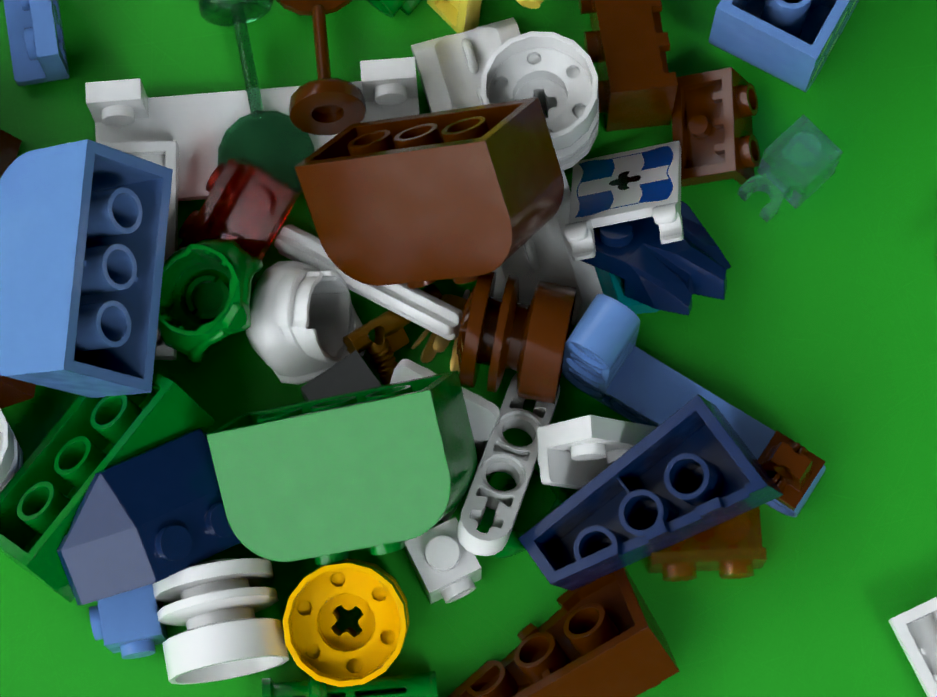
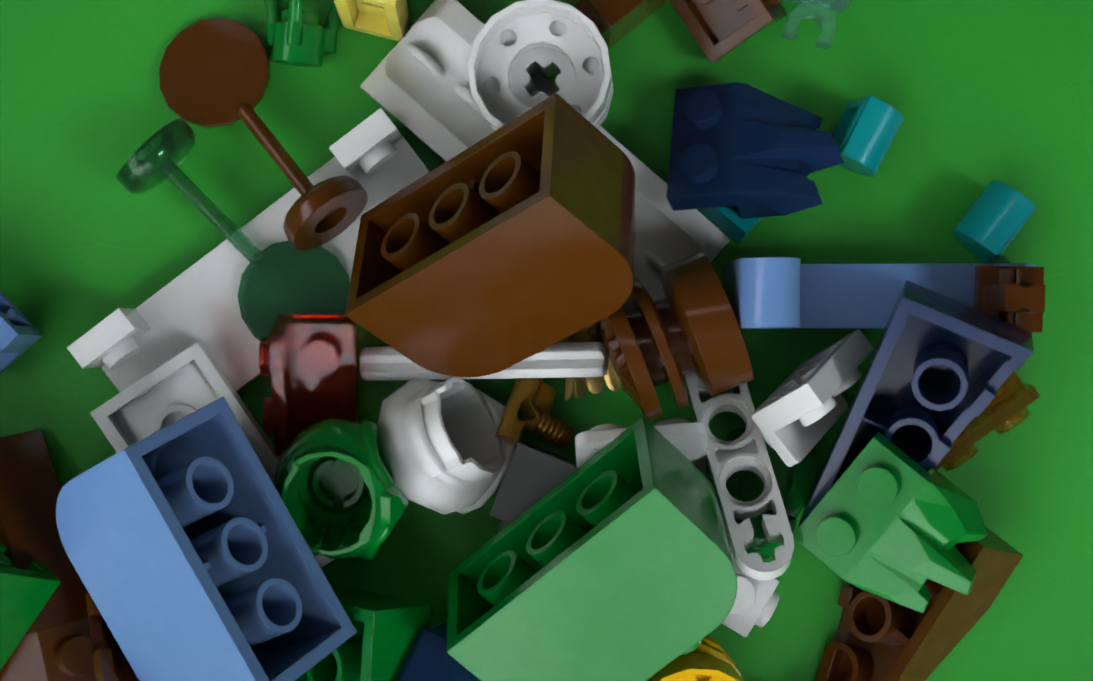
camera: 35 degrees left, 15 degrees up
white flag [564,141,684,261] -> none
none -> green plate [793,432,988,613]
none -> teal brick [832,95,904,177]
none -> teal brick [951,180,1036,263]

